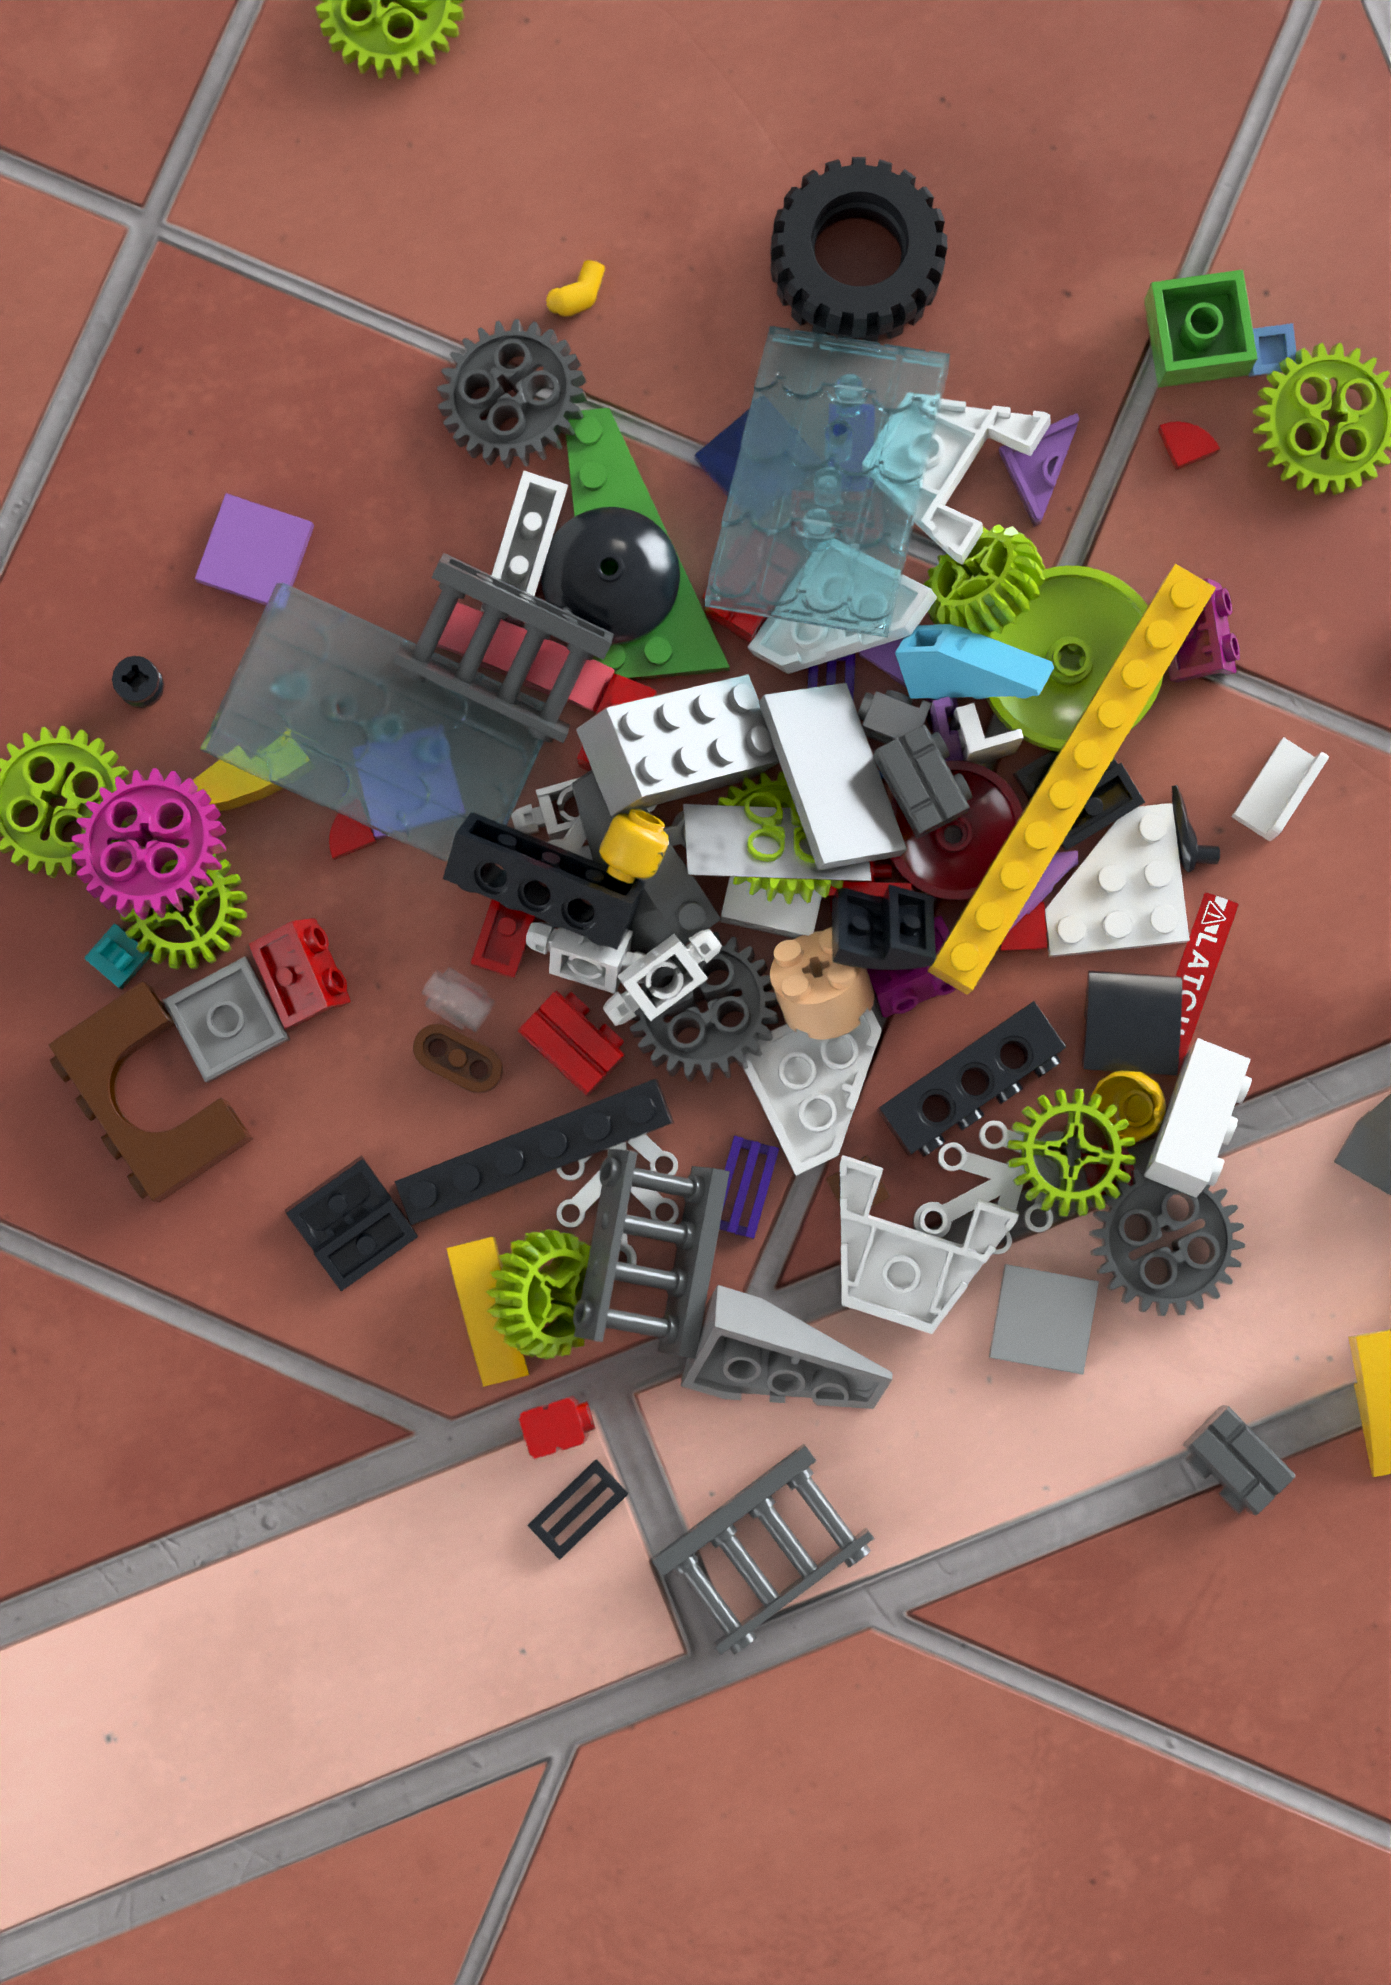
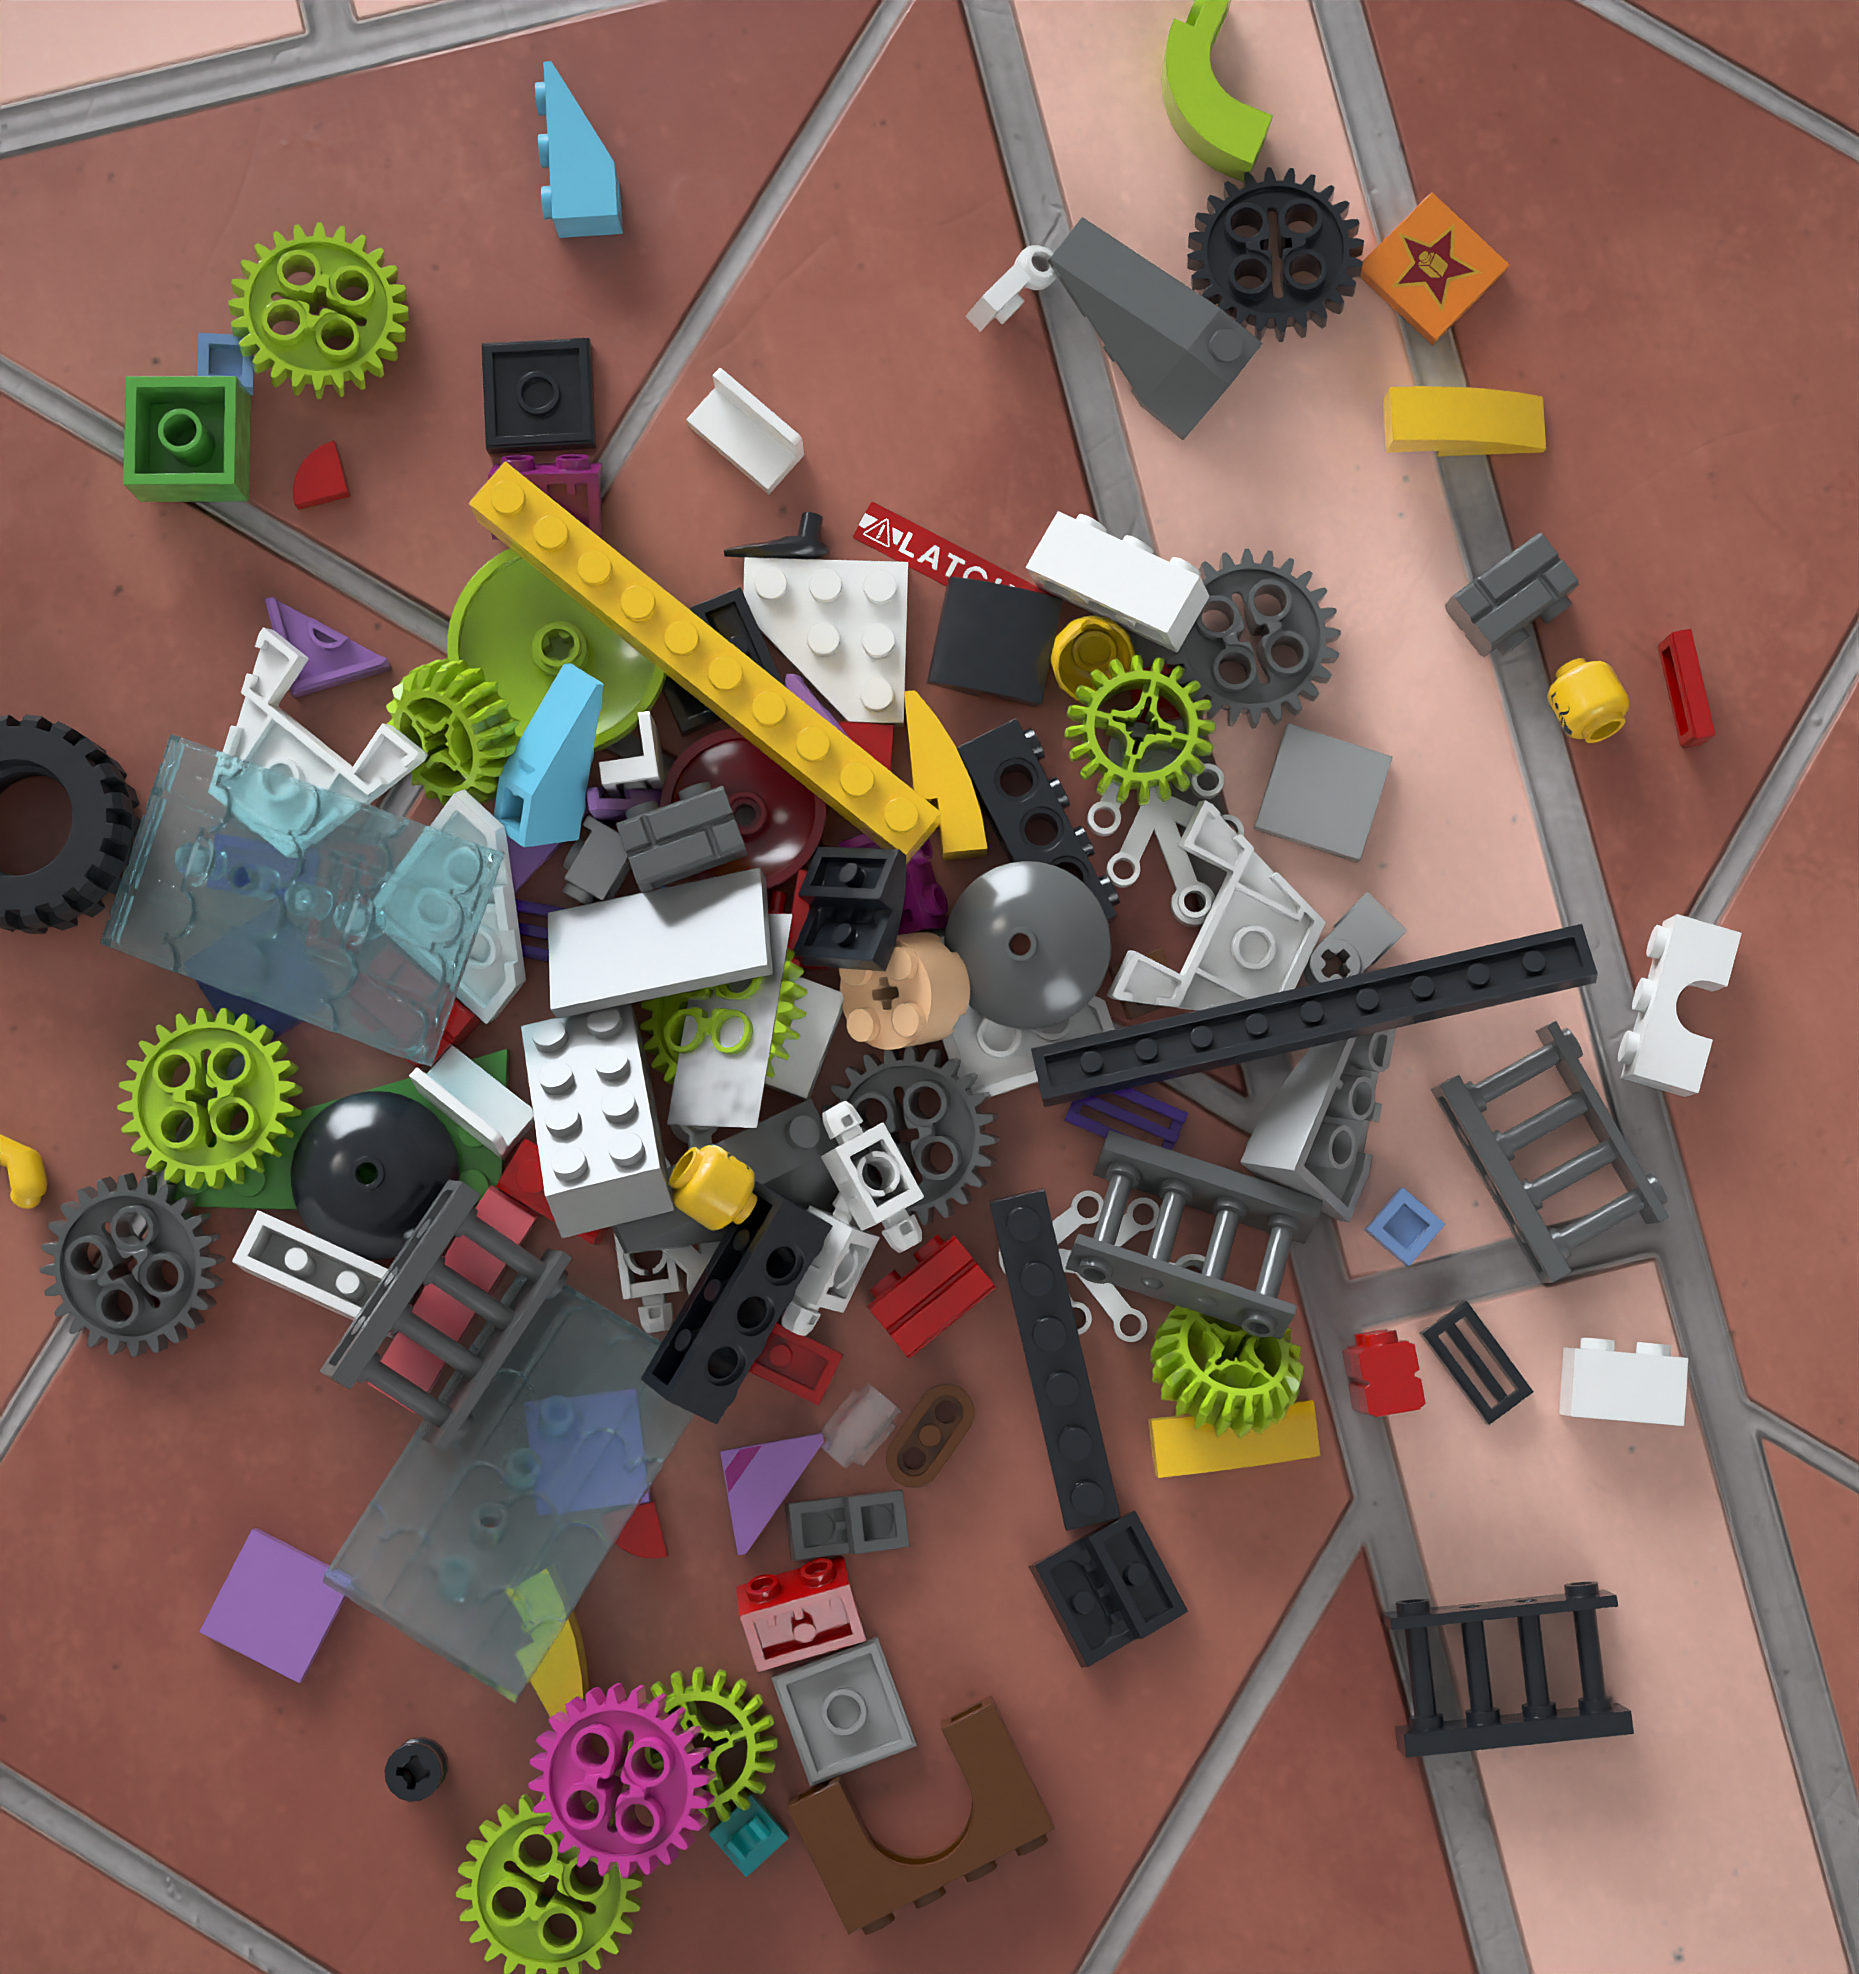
camera: 85 degrees left, 0 degrees up
none -> lime gear [117,1008,303,1190]
none -> white panel [409,1045,535,1160]
none -> black tile [481,338,596,454]
none -> medium lavender tile [720,1432,825,1555]
none -> dark grey slope [784,1490,910,1561]
none -> yellow slope [904,690,988,861]
none -> dark grey dish [944,861,1112,1029]
none -> black plate [1031,924,1598,1107]
none -> light grey piece [1304,891,1407,985]
none -> medium blue plate [1364,1187,1445,1267]
none -> black fence [1382,1581,1634,1758]
none -> yellow head [1547,658,1630,743]
none -> white brick [1559,1337,1688,1426]
none -> white arch [1618,914,1742,1097]
none -> red tile [1657,628,1716,749]

